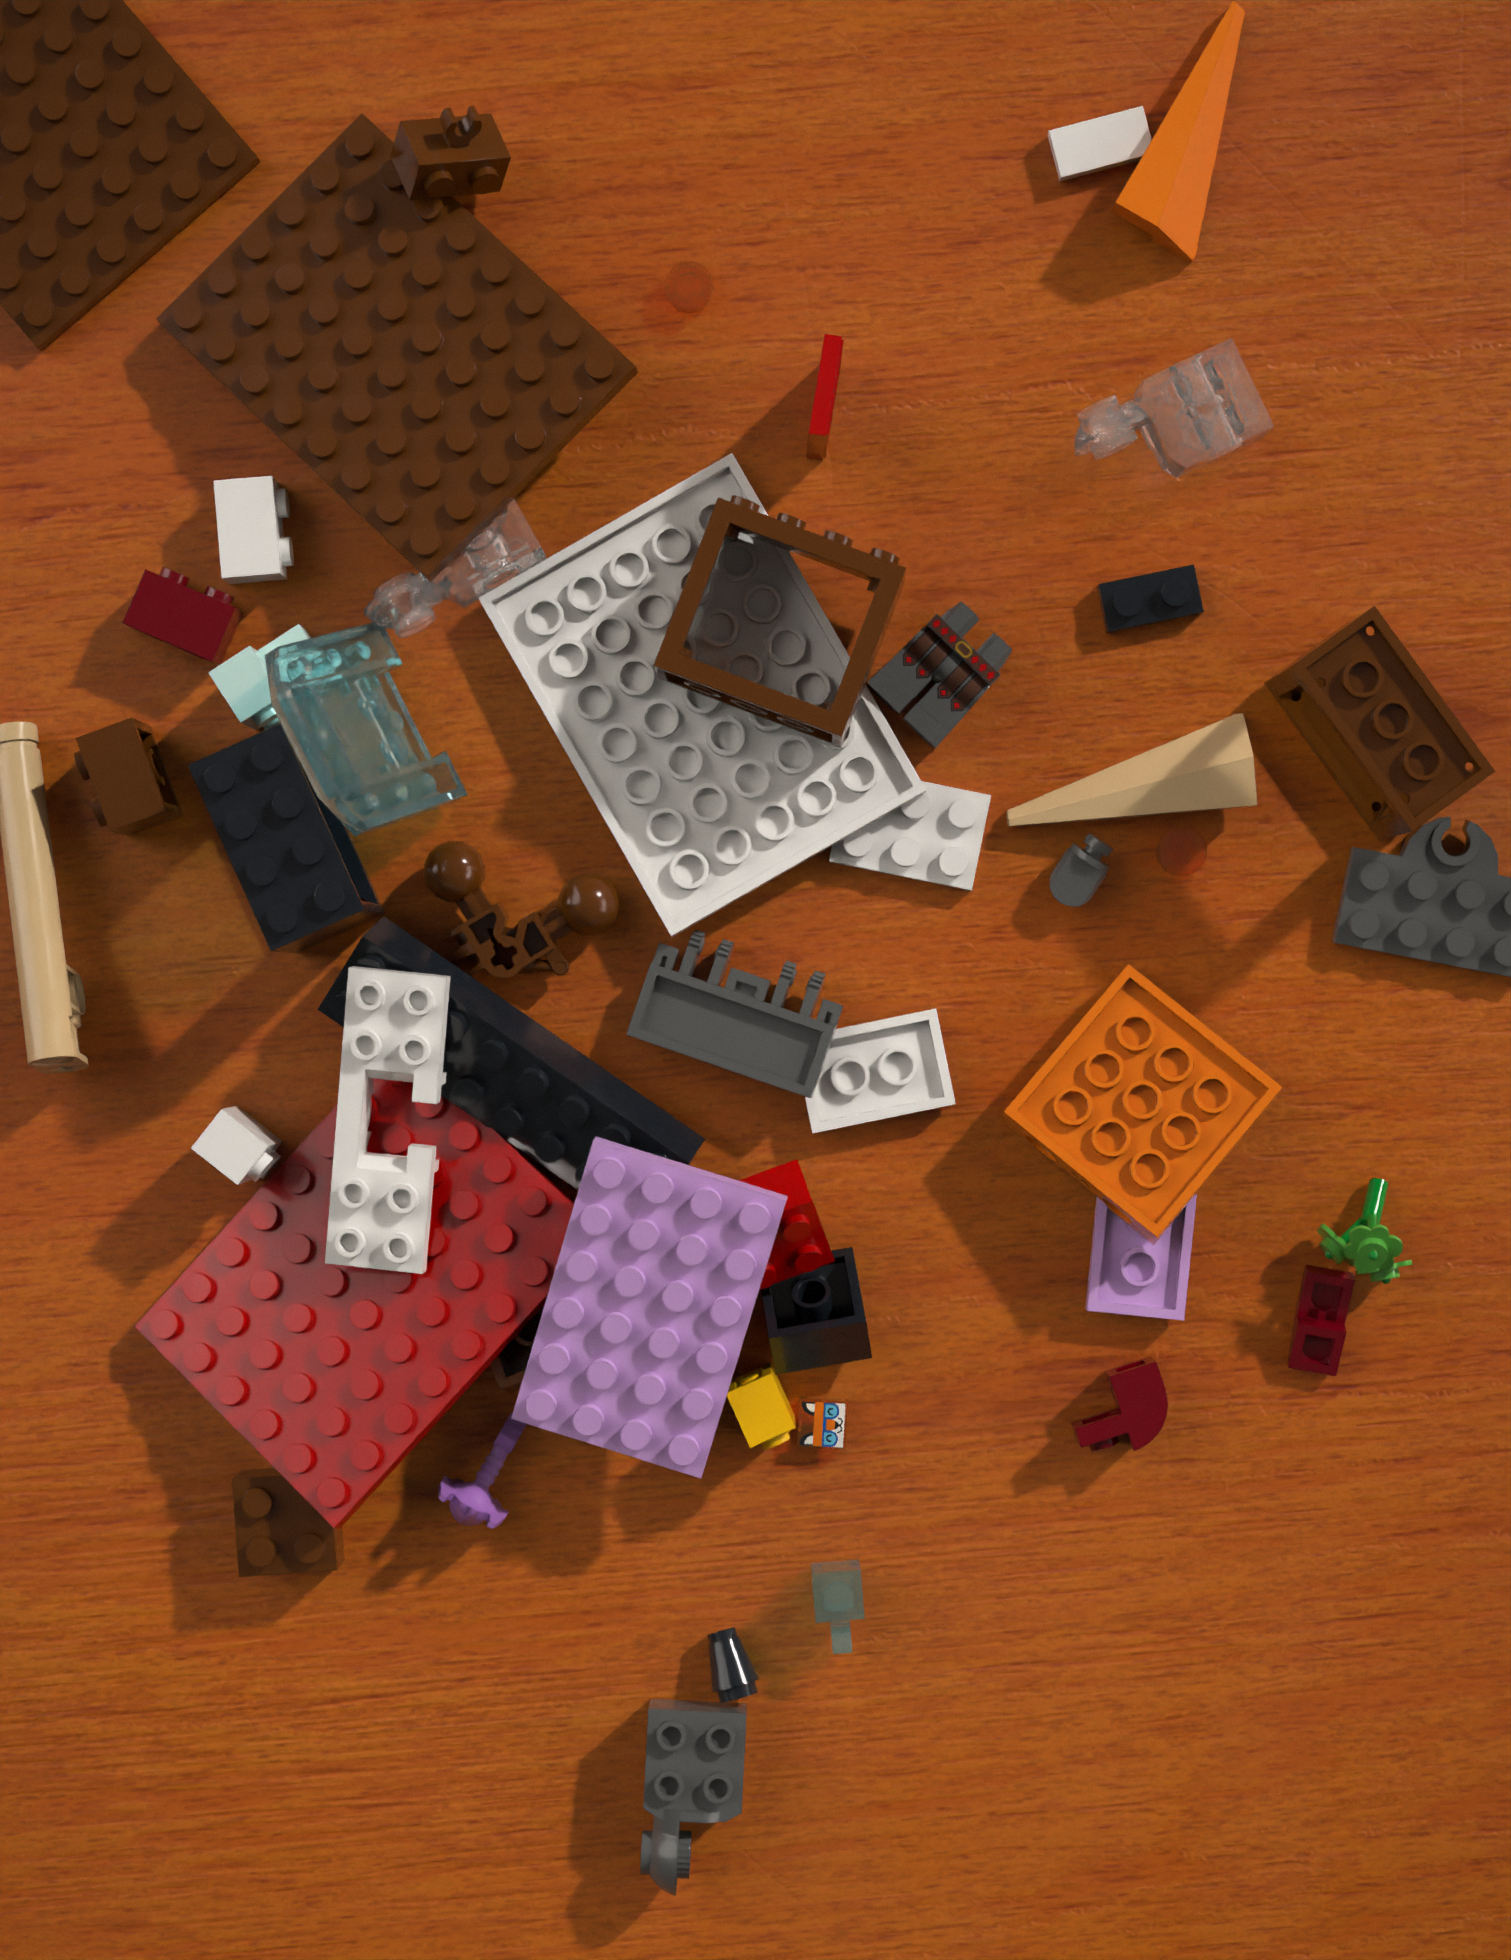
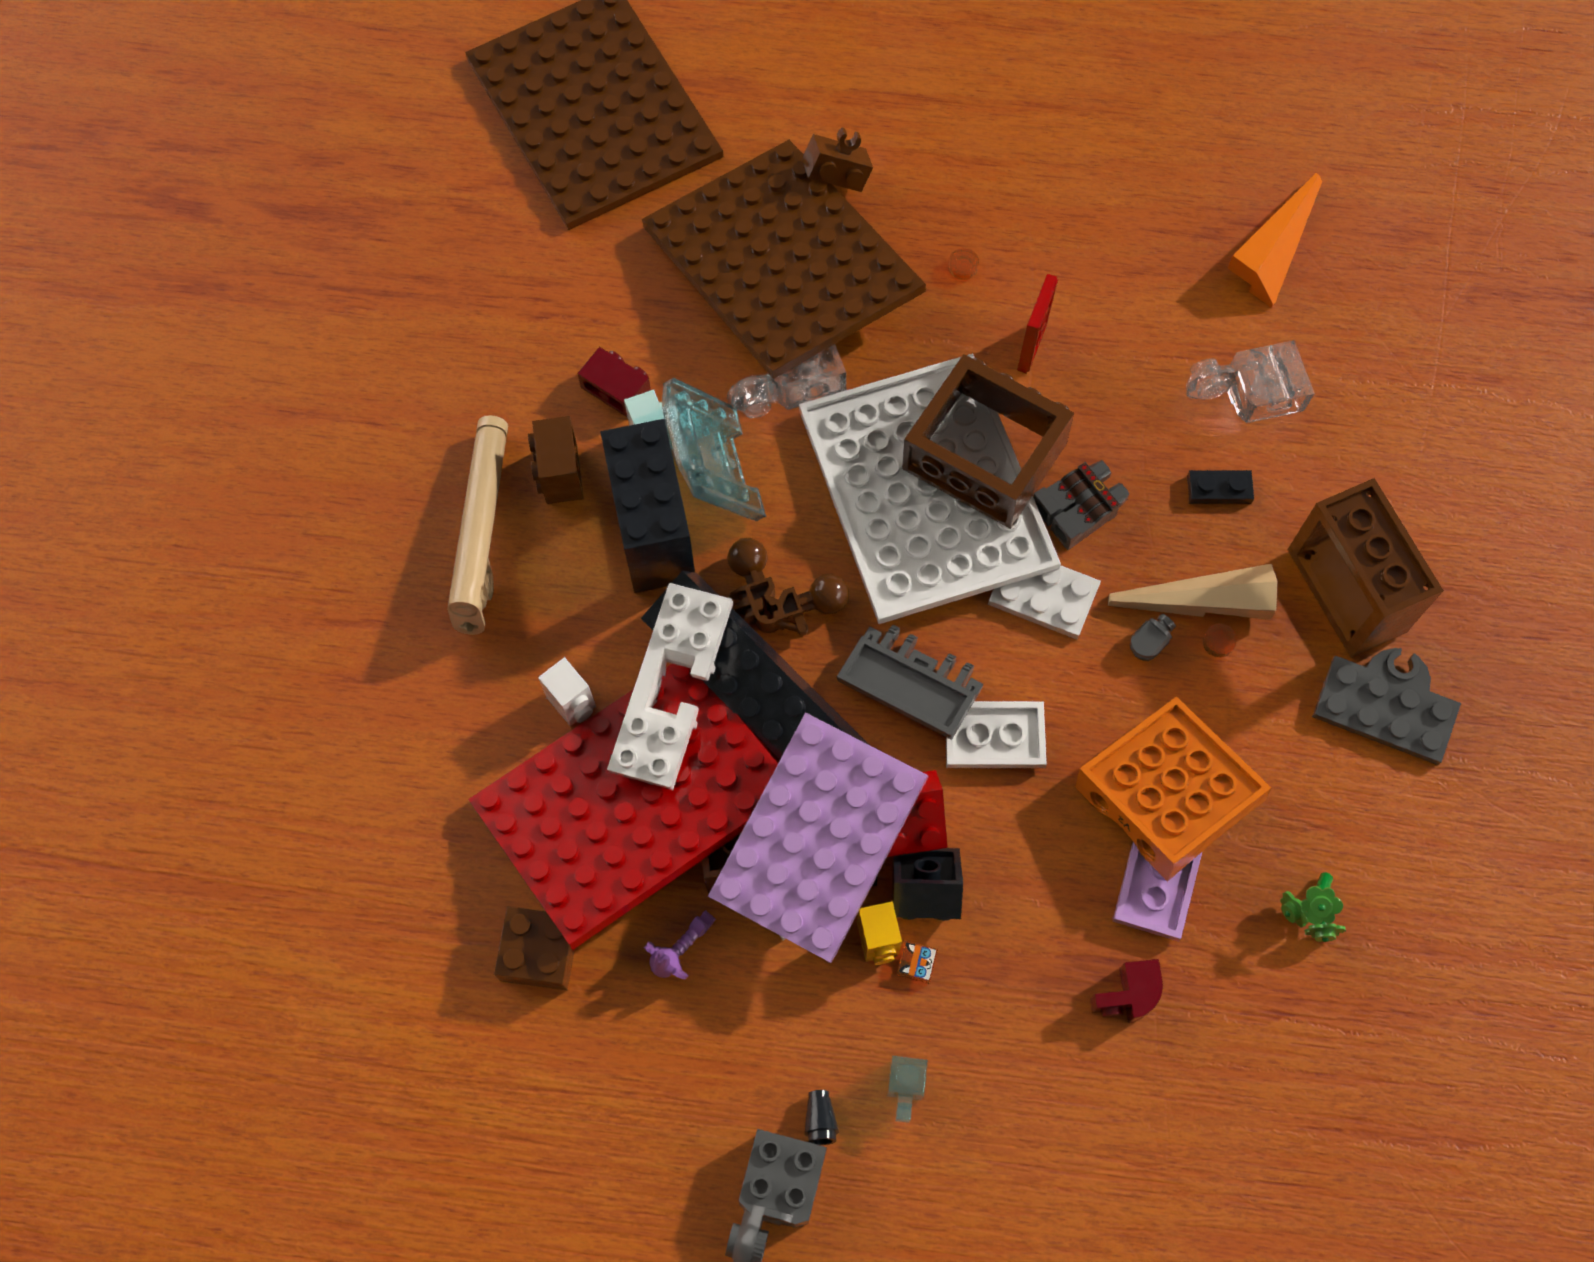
camera: 15 degrees right, 20 degrees down
white brick [213,476,294,584] -> none
white tile [1047,106,1152,181] -> none
dark red slope [1287,1264,1355,1376] -> none

